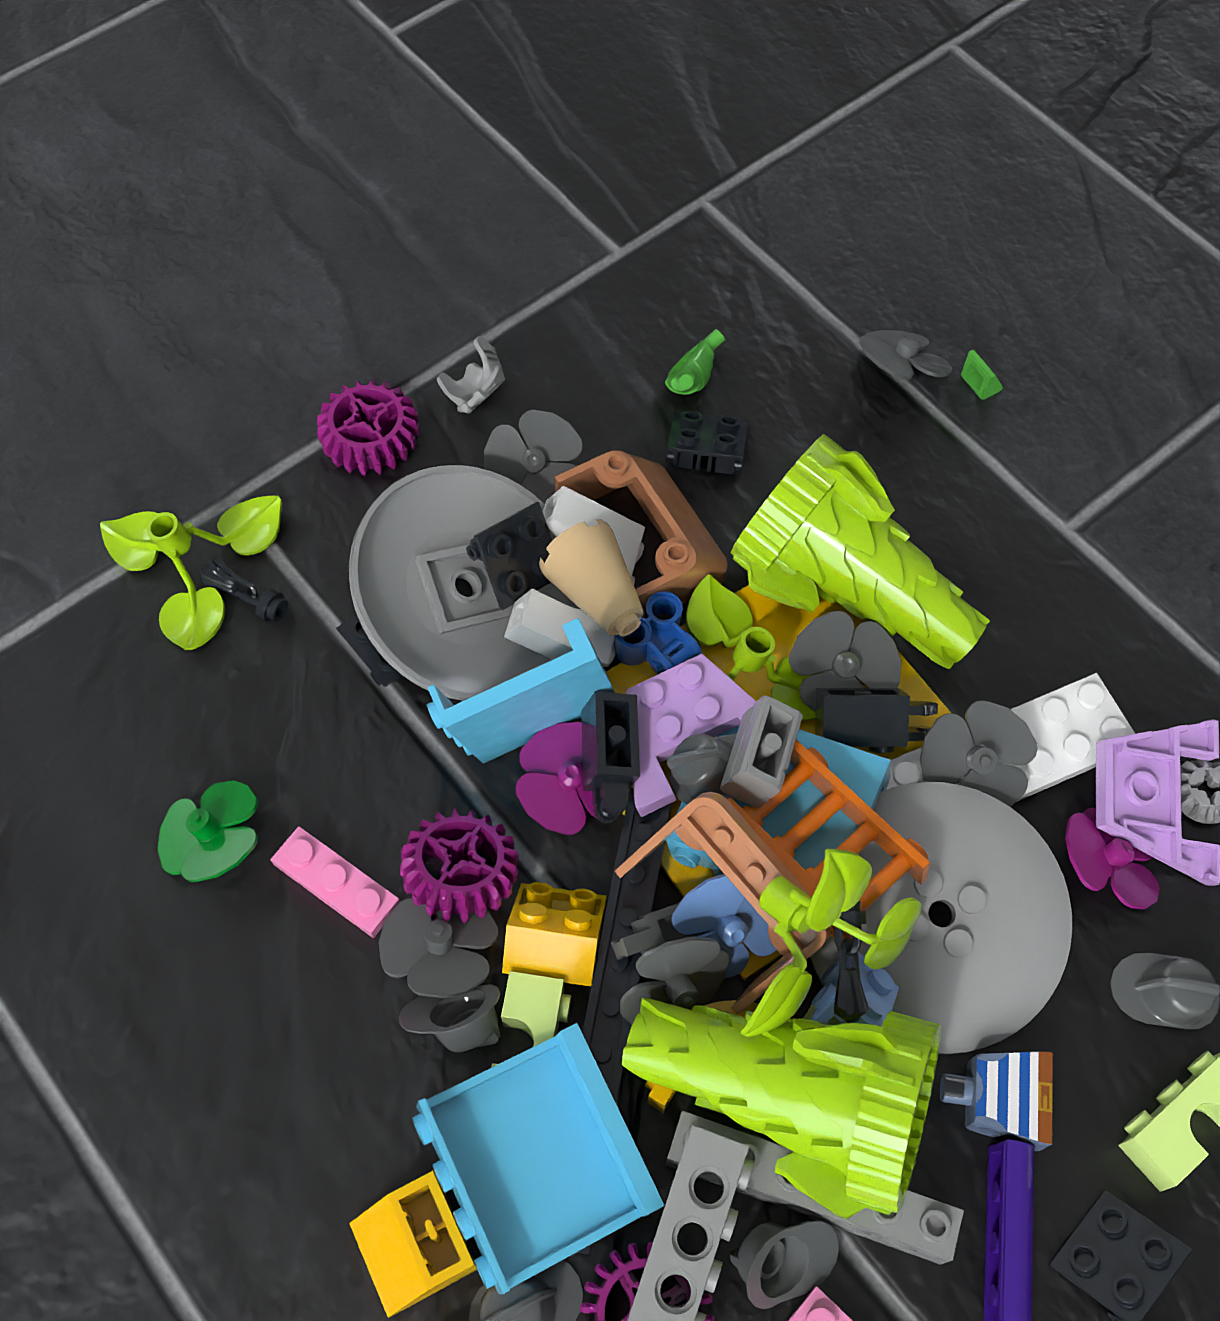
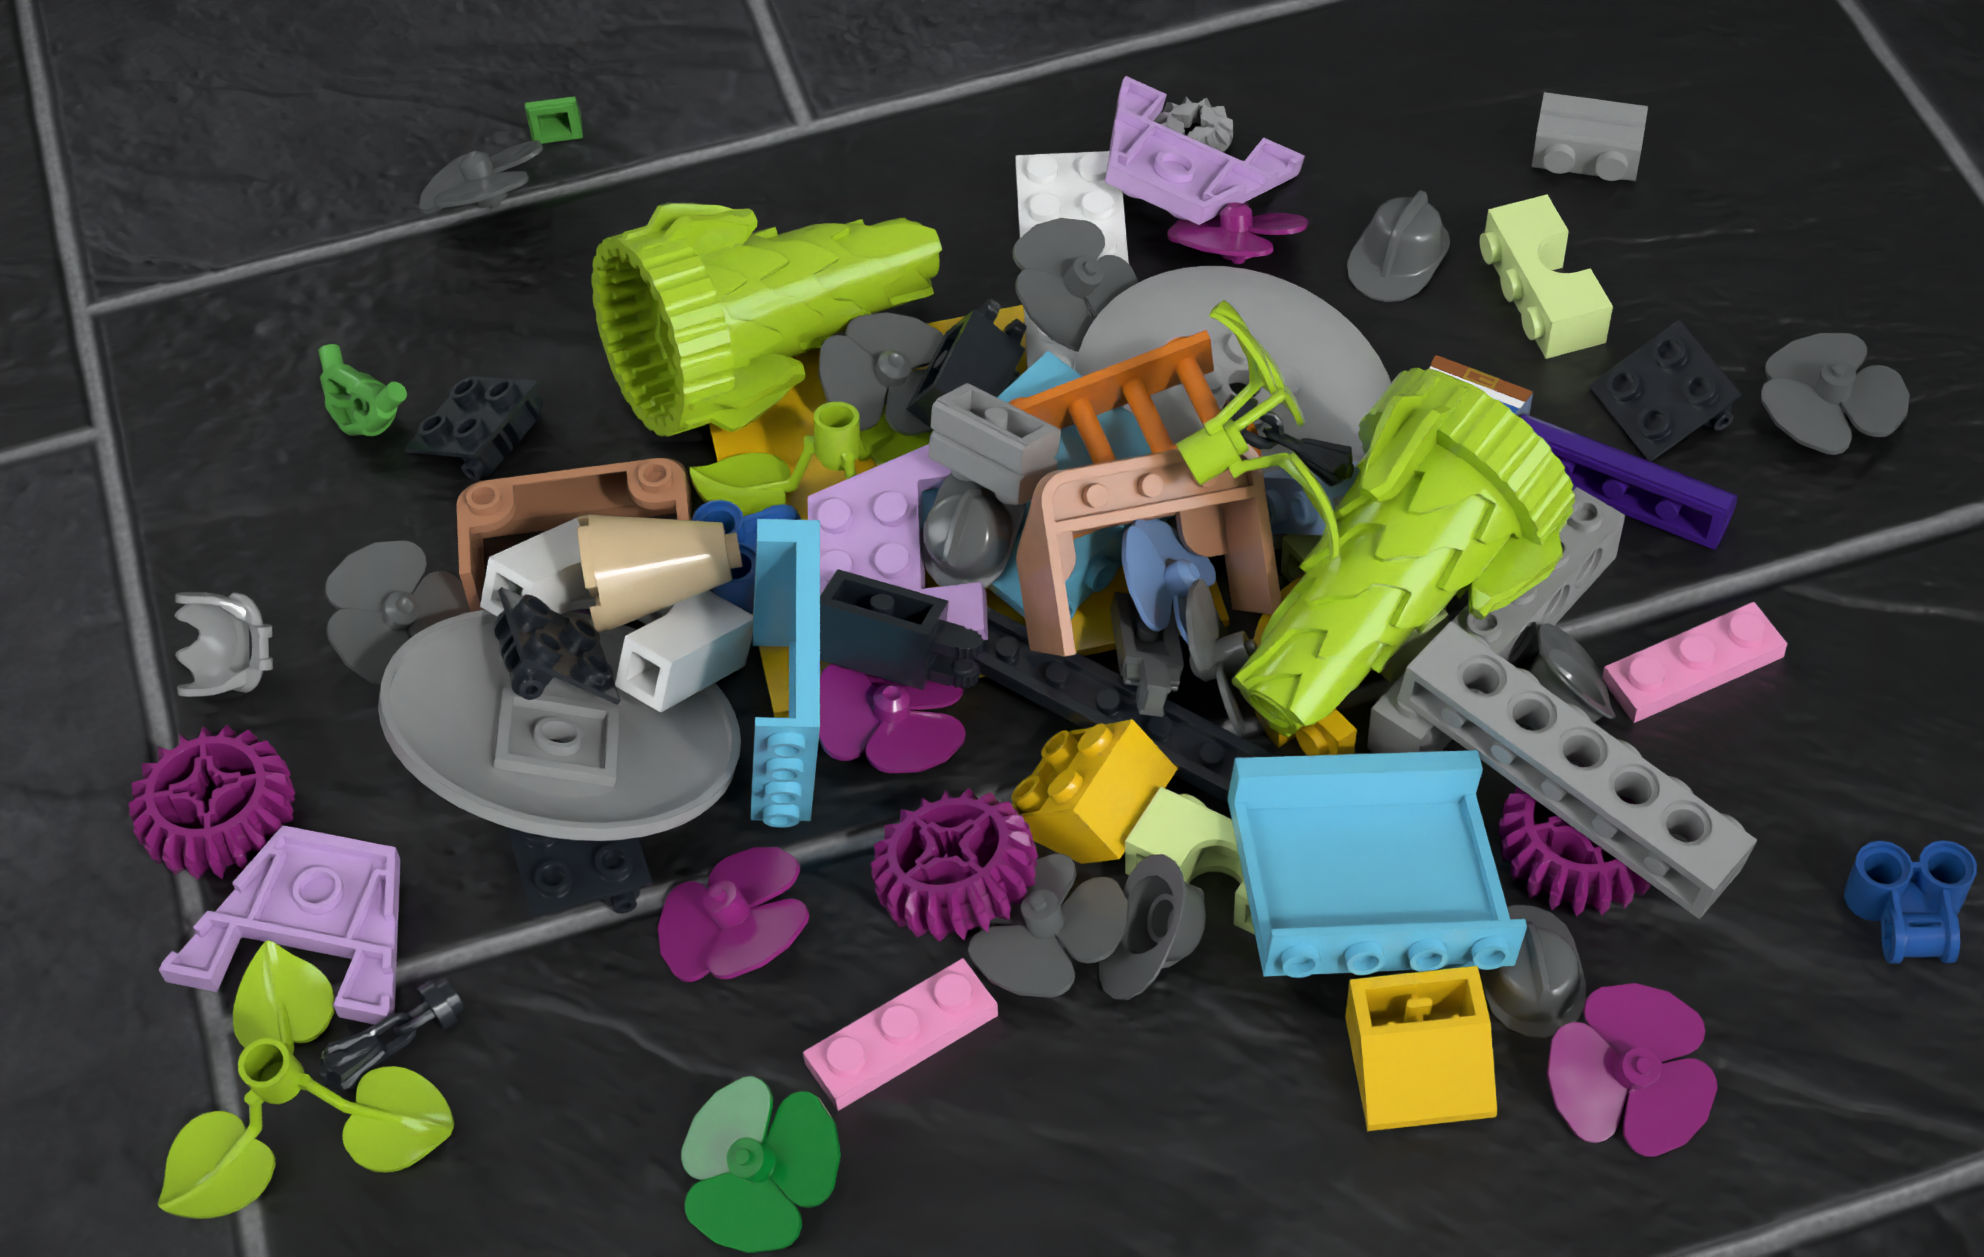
camera: 65 degrees left, 10 degrees down
none -> lavender wing [159,825,400,1025]
none -> magenta piece [658,847,810,982]

